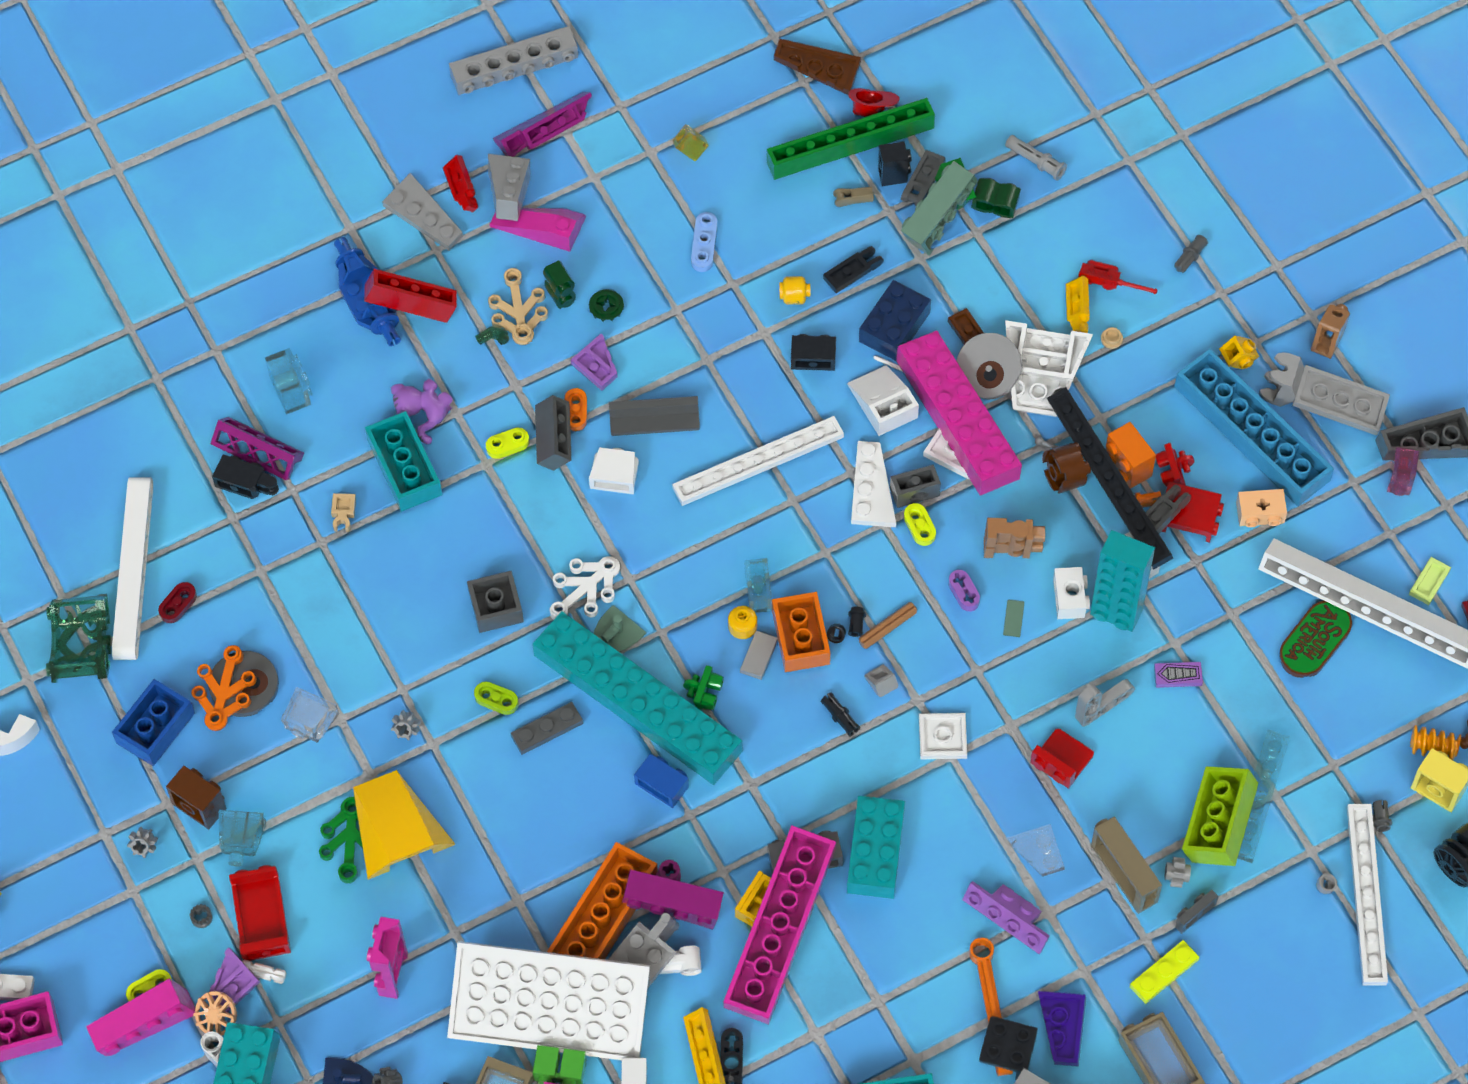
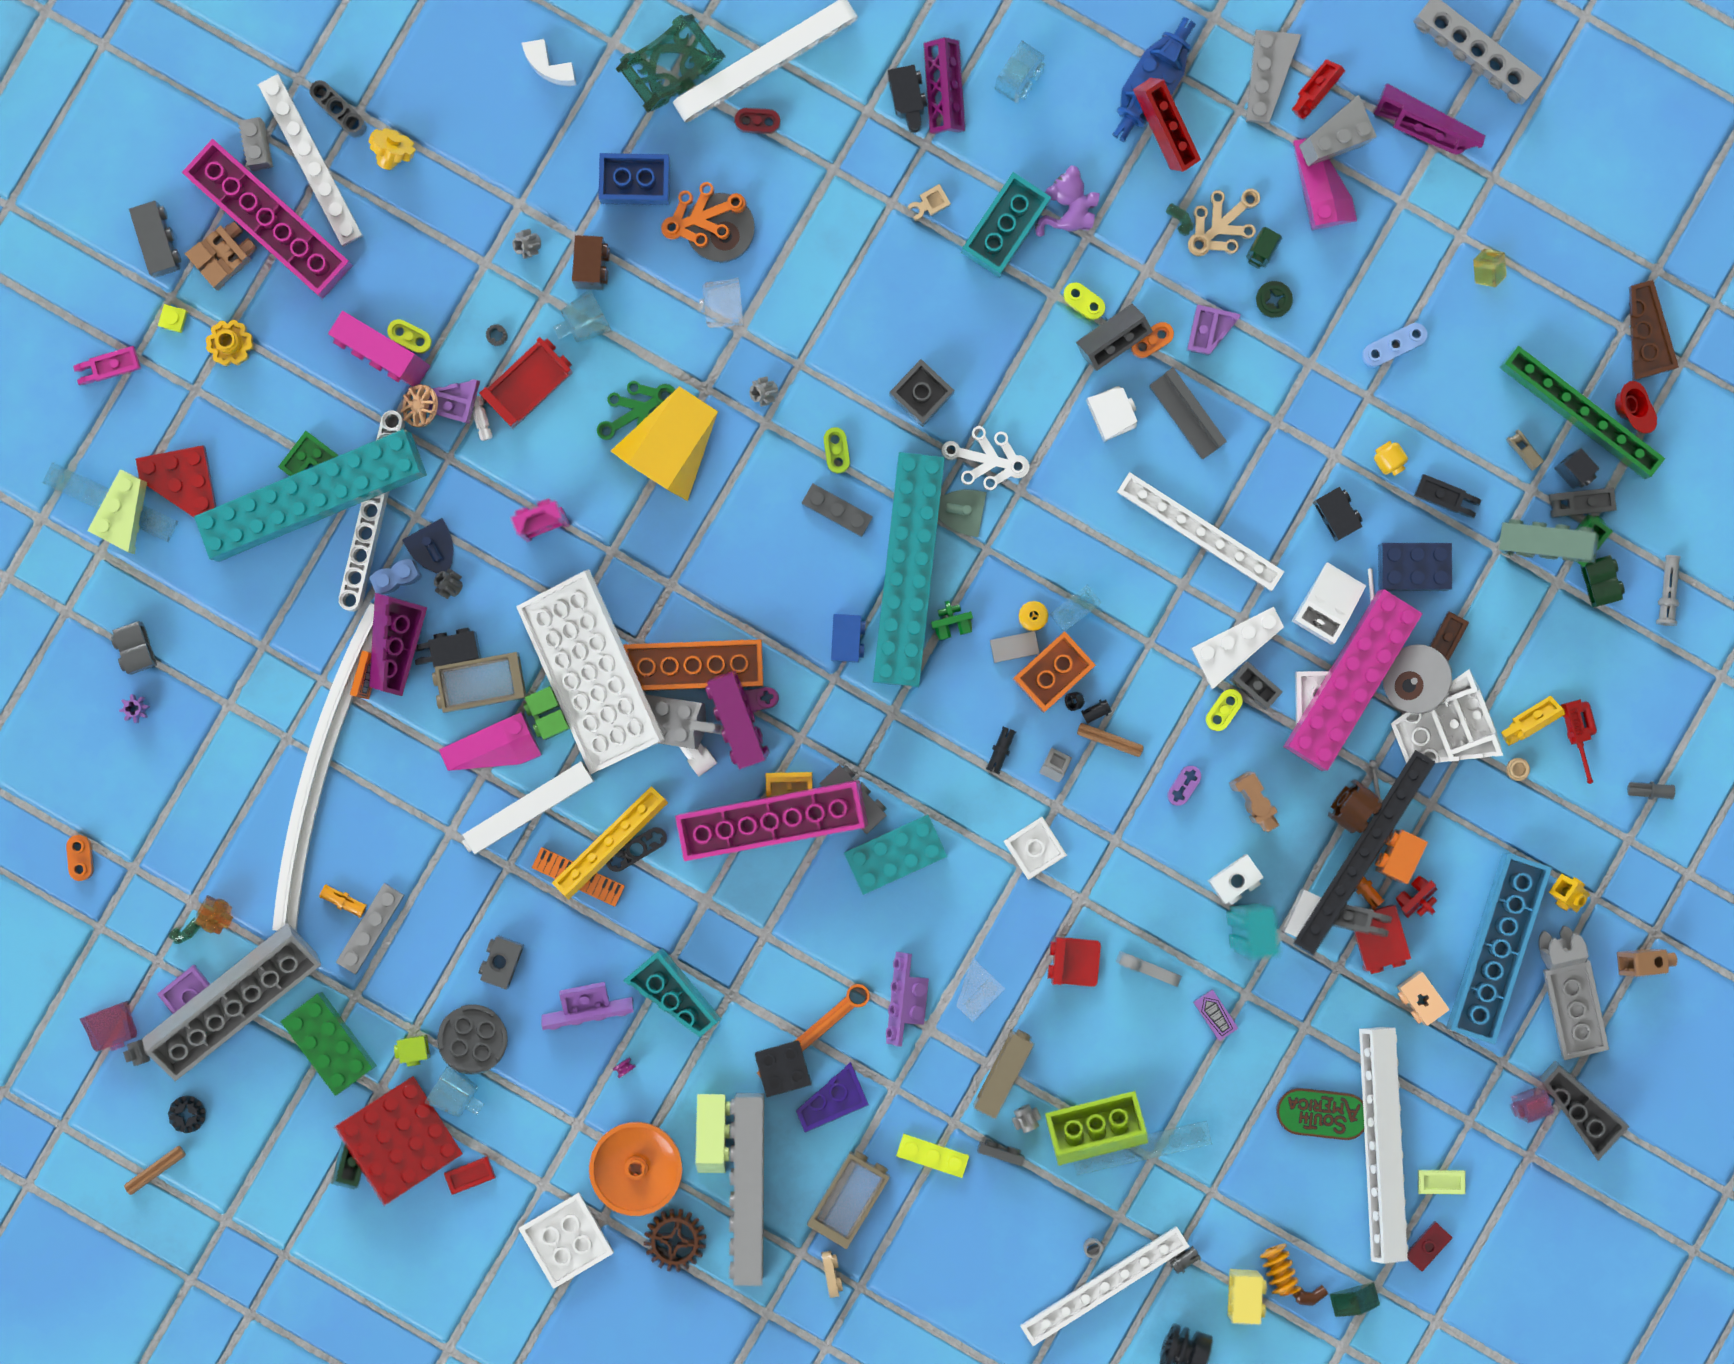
camera: 55 degrees right, 25 degrees up
sand green sticker [1003,600,1024,637] -> none

